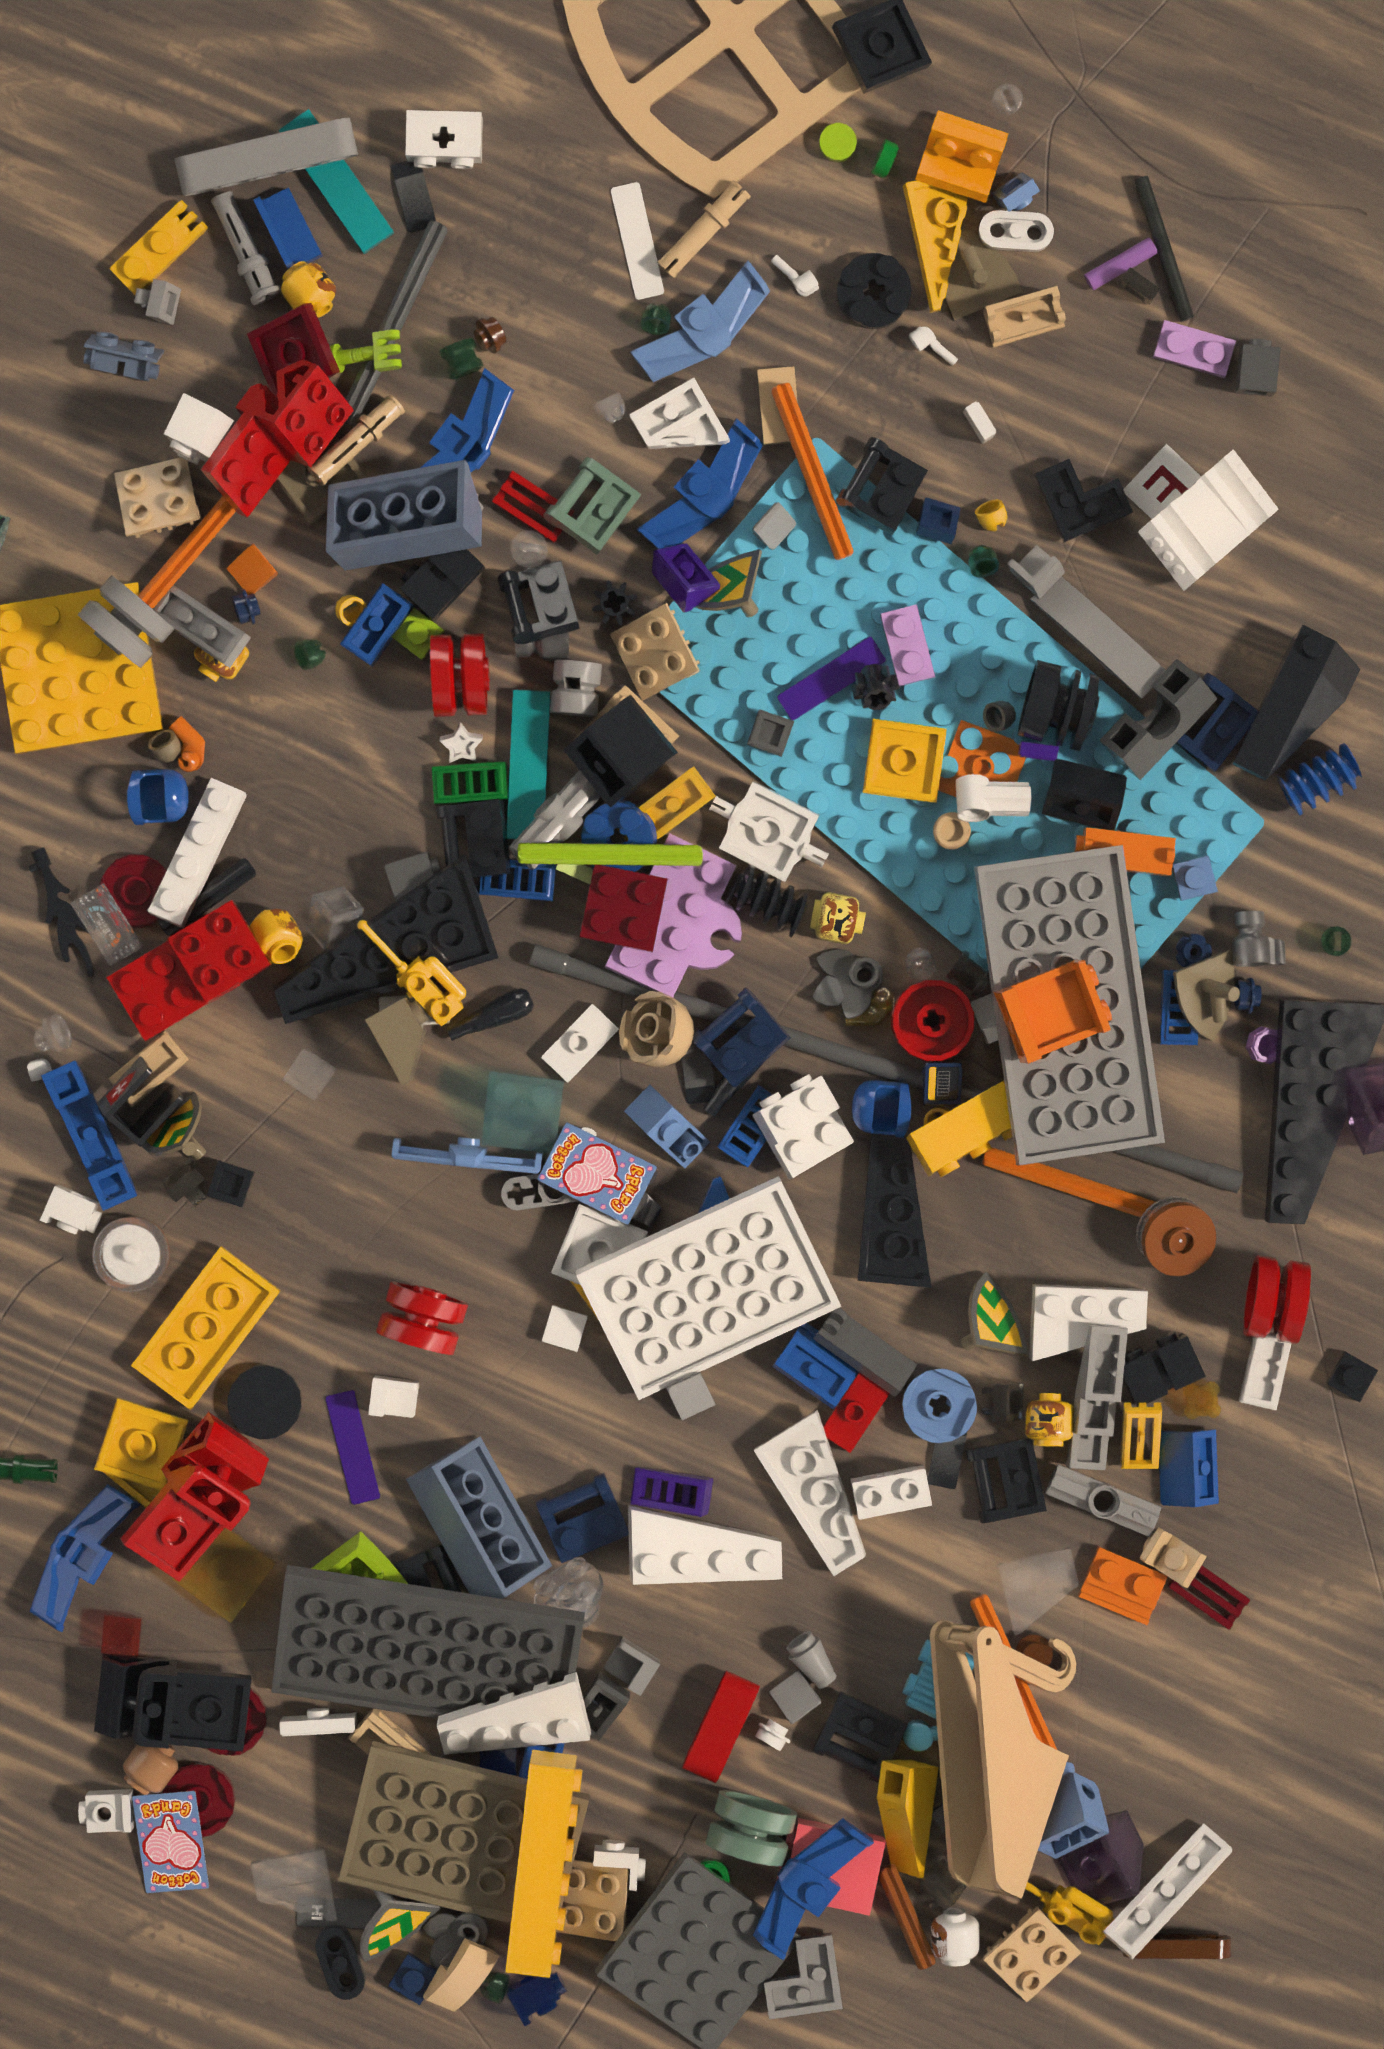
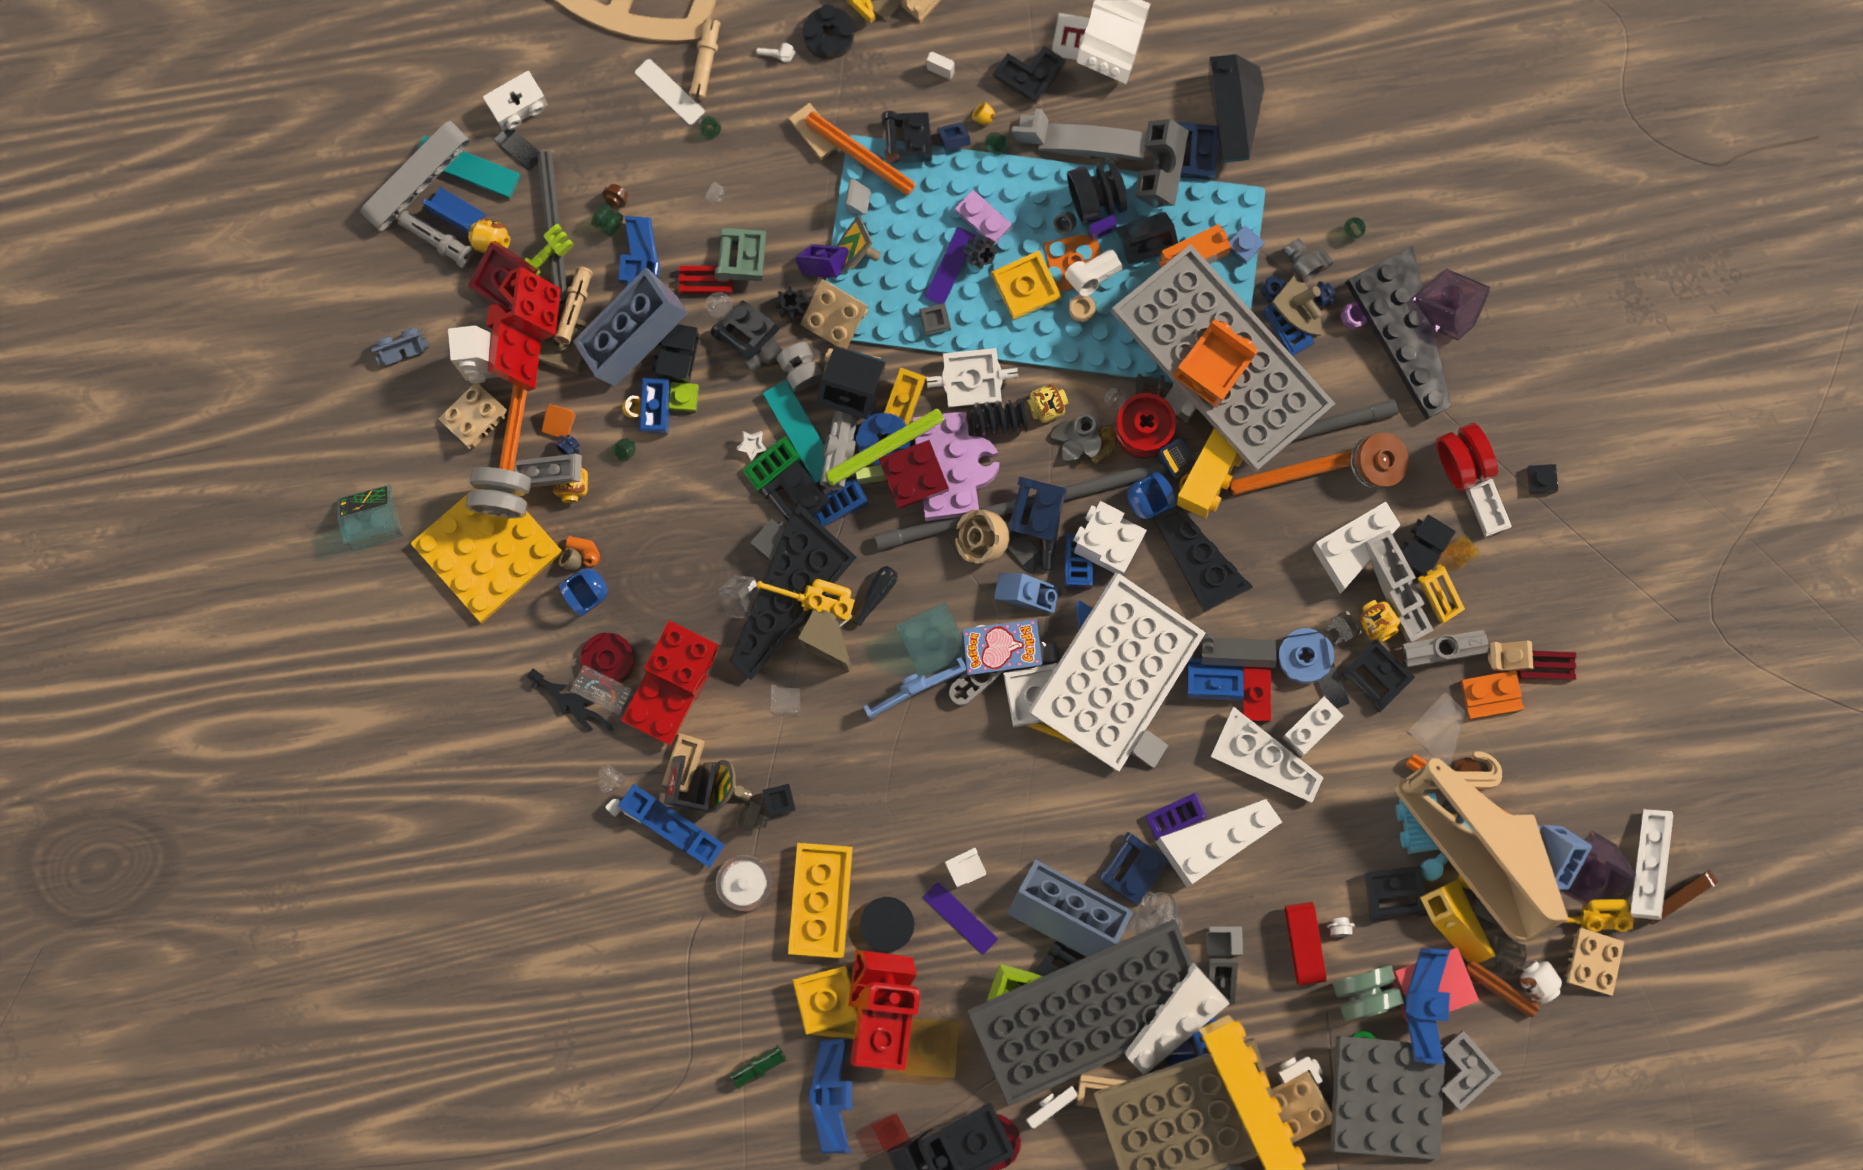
camera: 25 degrees left, 10 degrees down
white brick [40,1185,102,1234] -> none
yellow hinge [109,200,208,295] -> none
light grey tile [134,279,181,325] -> none
white plate [148,778,247,929] -> none
black axle [158,858,256,936] -> none
yellow head [249,908,303,964] -> none
red wheel [376,1281,469,1355] -> none
red wheel [430,633,490,717] -> none
white plate [541,1004,619,1083] -> none
white tile [542,1305,588,1352] -> none
white wing [629,378,730,449] -> none
medium blue plate [630,260,770,382] -> none
blue plate [636,418,763,549] -> none
light grey slope [769,1669,821,1724] -> none
light grey cone [786,1631,837,1689] -> none
white hand [908,327,958,366] -> none
shield [961,1272,1029,1357] -> none
blue panel [1159,1429,1219,1507] -> none
blue piece [1277,743,1362,816] -> none

